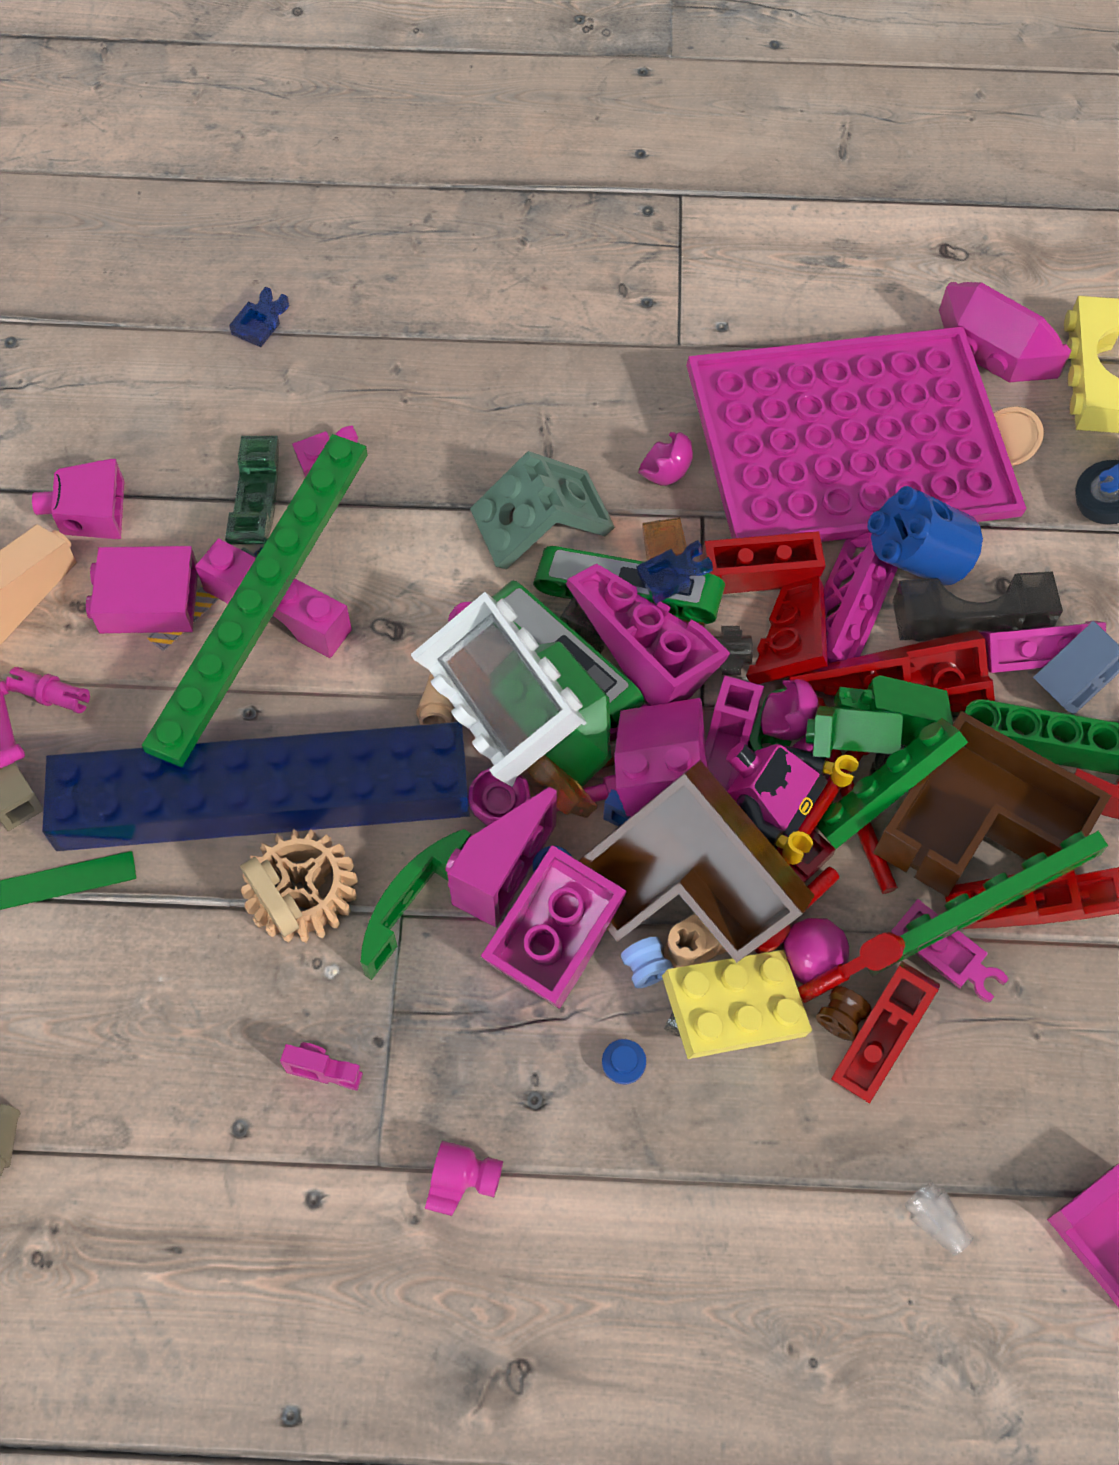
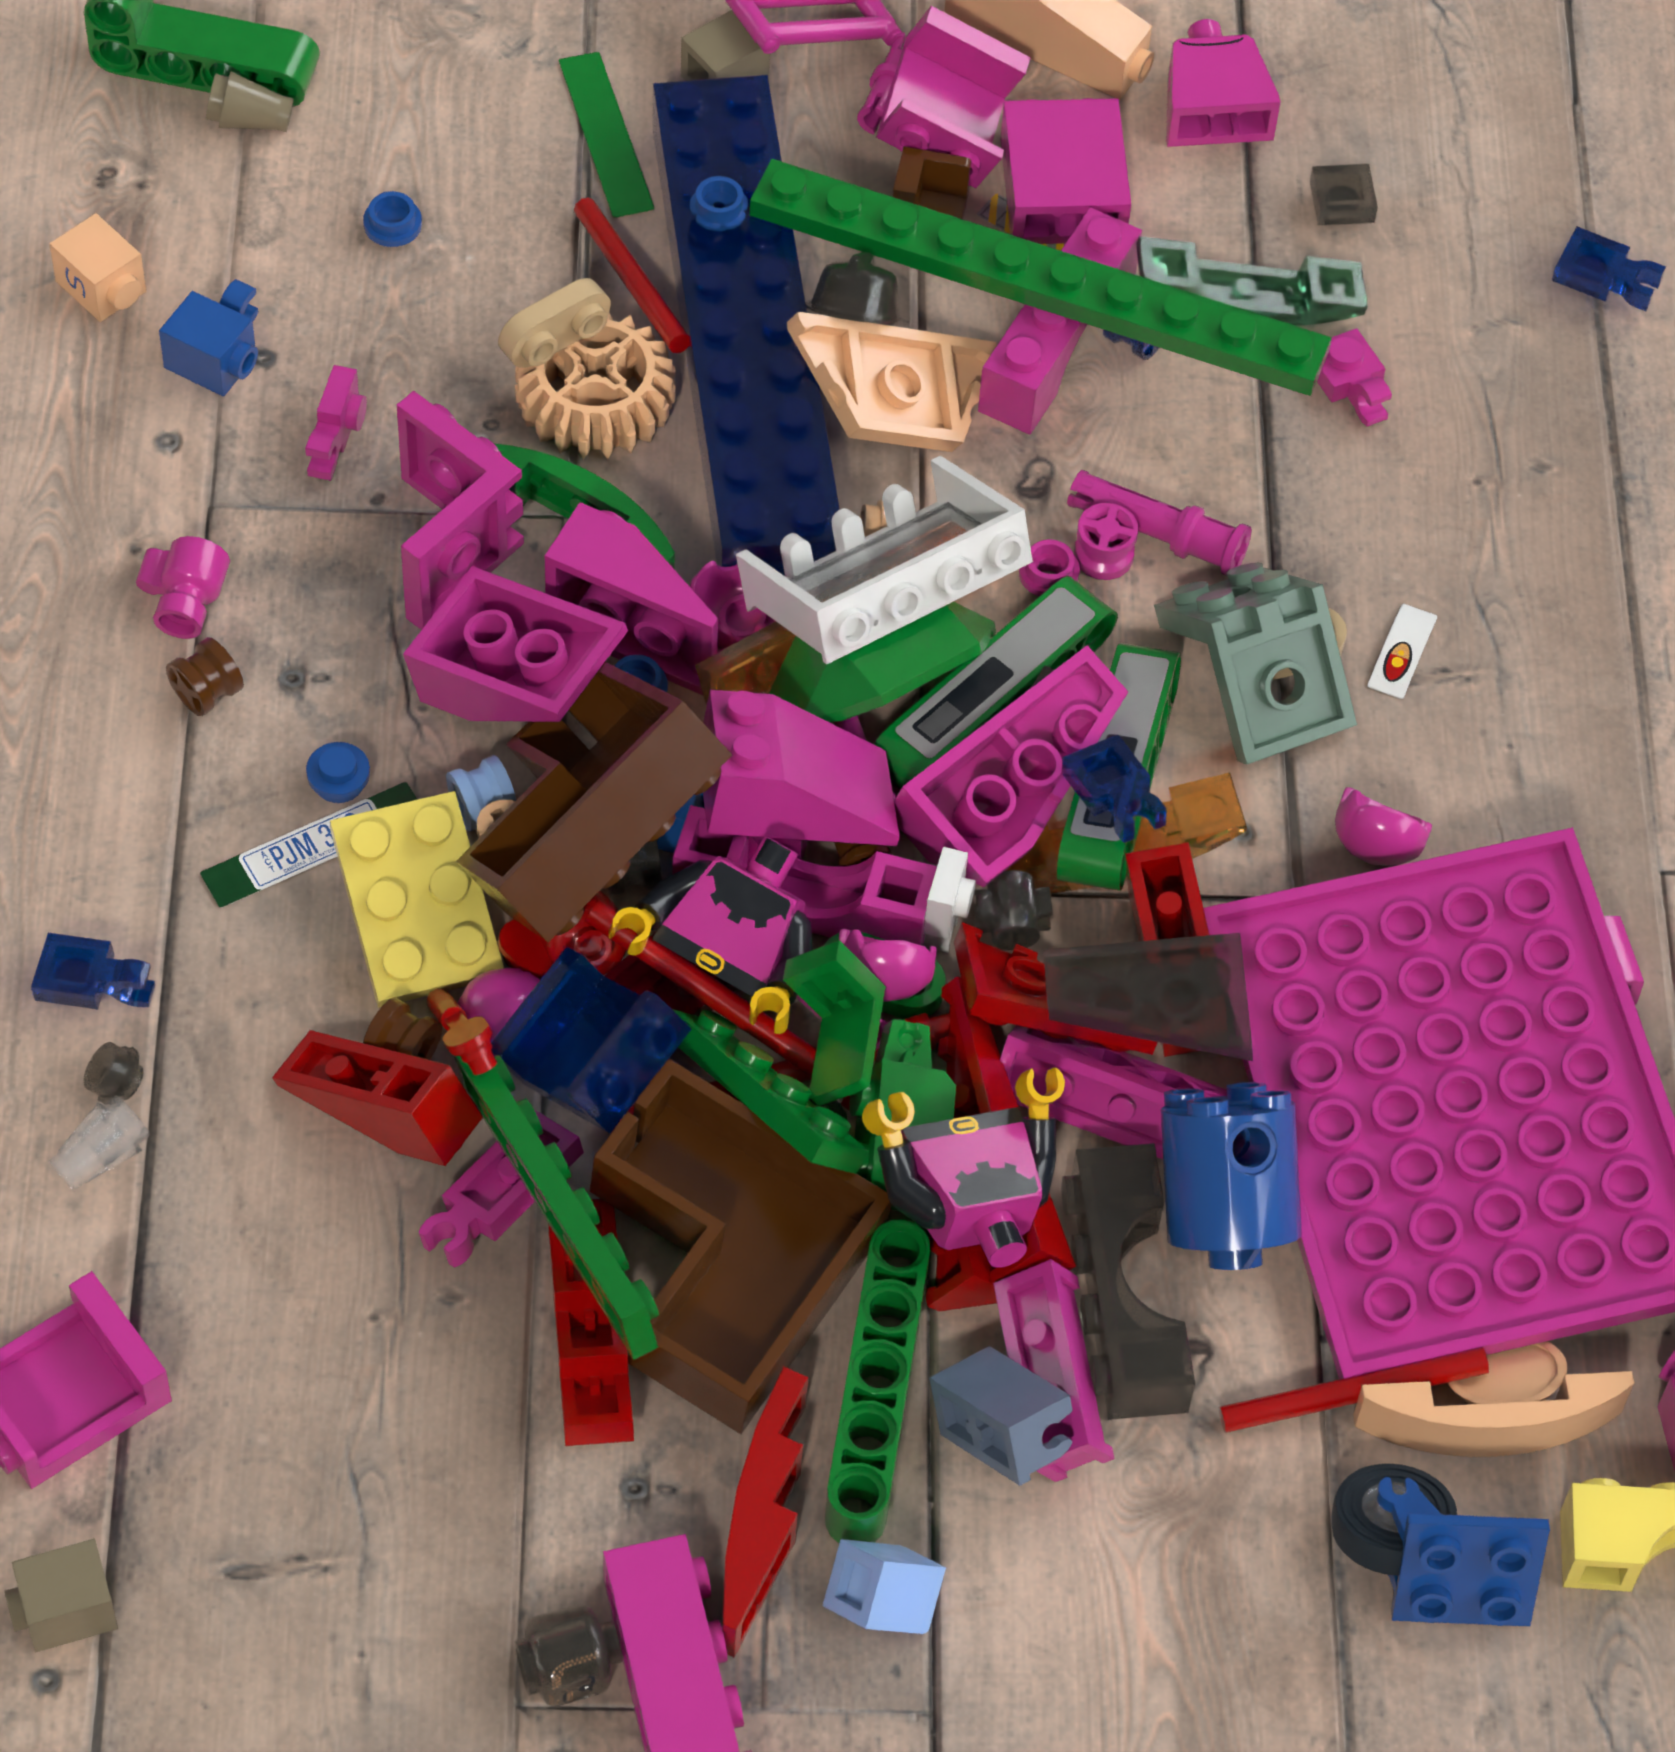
camera: 85 degrees right, 5 degrees down
none -> clear blue plate [31,932,156,1010]
none -> light nougat brick [49,213,146,322]
none -> clear smoke plate [83,1042,144,1106]
none -> blue brick [159,279,259,397]
none -> reddish brown wheel [165,637,244,716]
none -> sticker [200,782,418,908]
none -> blue plate [363,191,422,247]
none -> dark pink bracket [396,390,524,630]
none -> clear blue panel [491,947,692,1134]
none -> red bar [574,197,691,353]
none -> blue plate [690,176,748,231]
none -> light nougat wing [787,312,997,452]
none -> clear smoke piece [804,251,910,325]
none -> torso [862,1067,1065,1268]
none -> dark pink panel [876,6,1030,188]
none -> reddish brown panel [892,146,972,219]
none -> white plate [924,847,976,953]
none -> clear smoke wing [1043,933,1253,1061]
none -> dark pink pin [1067,470,1252,576]
none -> dark pink wheel [1074,503,1138,580]
none -> red bar [1219,1347,1489,1433]
none -> clear smoke plate [1309,164,1378,226]
none -> light nougat slope [1353,1371,1634,1457]
none -> white sticker [1368,604,1437,699]

